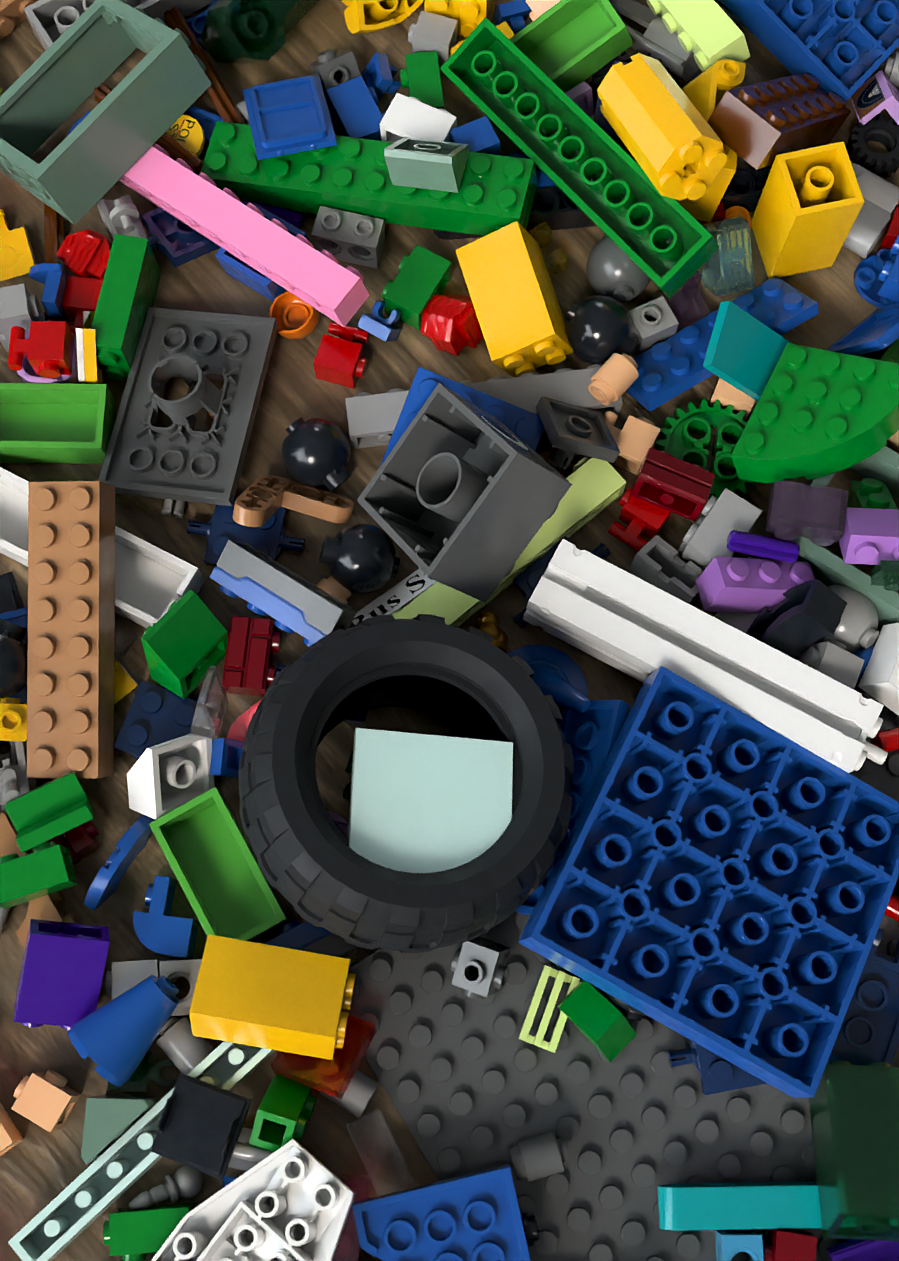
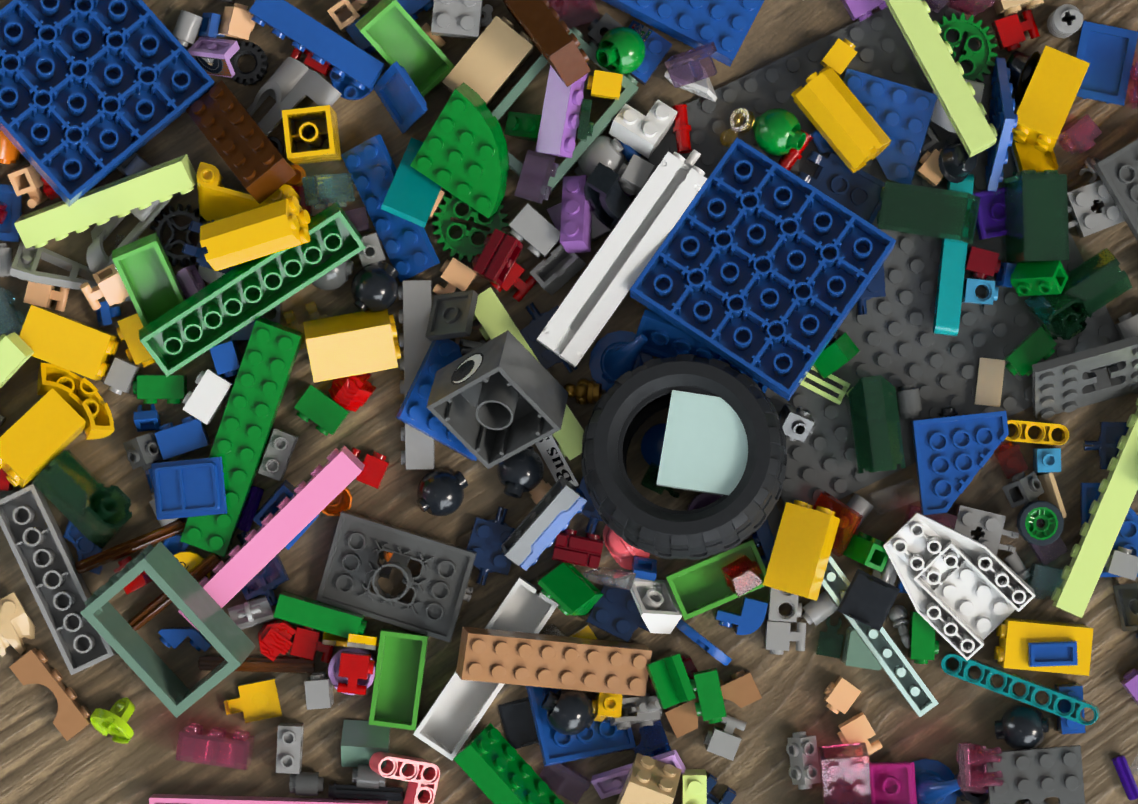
camera: 80 degrees left, 15 degrees up
dark purple brick [13,919,110,1030] -> none
blue tile [29,263,69,319] -> none
blue cone [68,975,179,1087] -> none
medium nougat beam [232,475,354,527] -> none
blue tile [357,301,402,342] -> none
sand green slope [384,137,469,193] -> none
light nougat brick [588,353,639,405] -> none
dark purple axle [727,530,800,563] -> none
none -> clear red brick [721,555,762,597]
none -> clear green brick [845,375,906,474]

